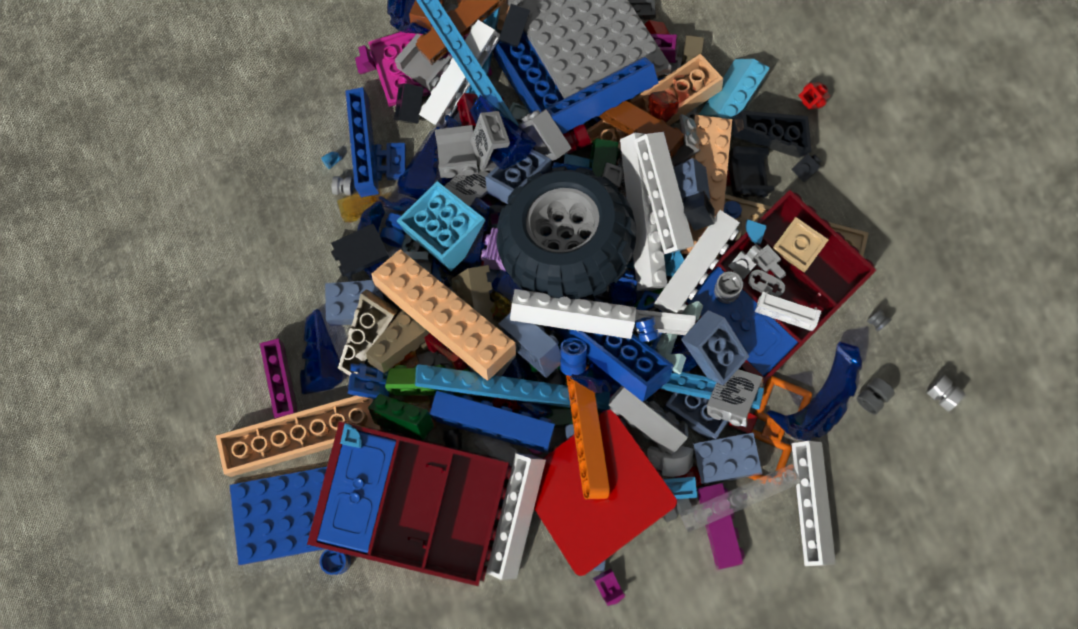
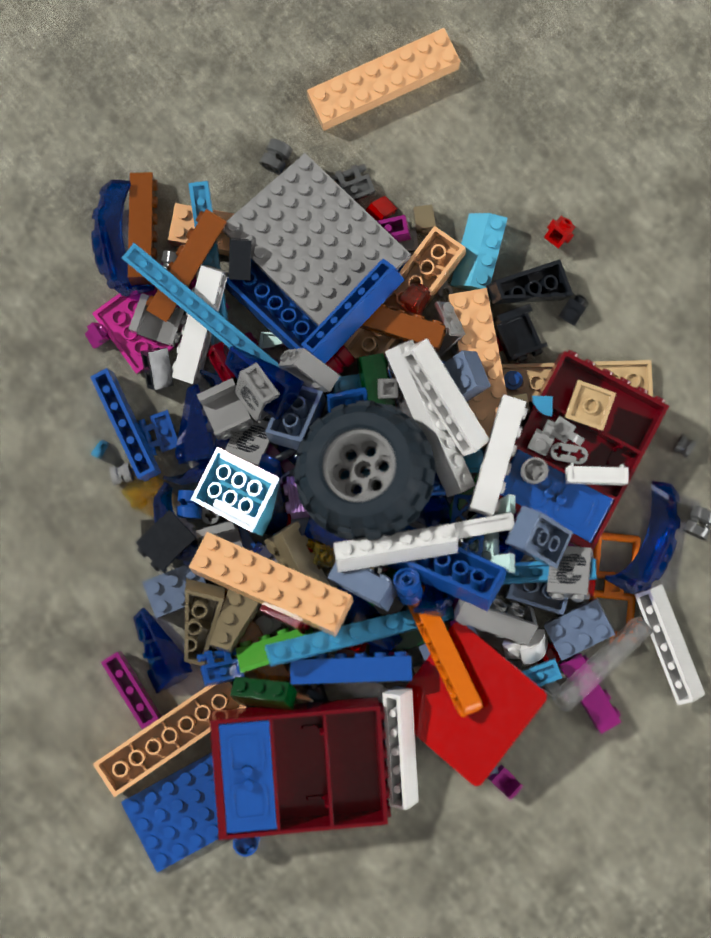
camera: 15 degrees left, 10 degrees up
dark azure tile [340,423,362,448] -> none
blue wheel [635,316,660,342] -> none
black piece [684,191,715,231] -> none

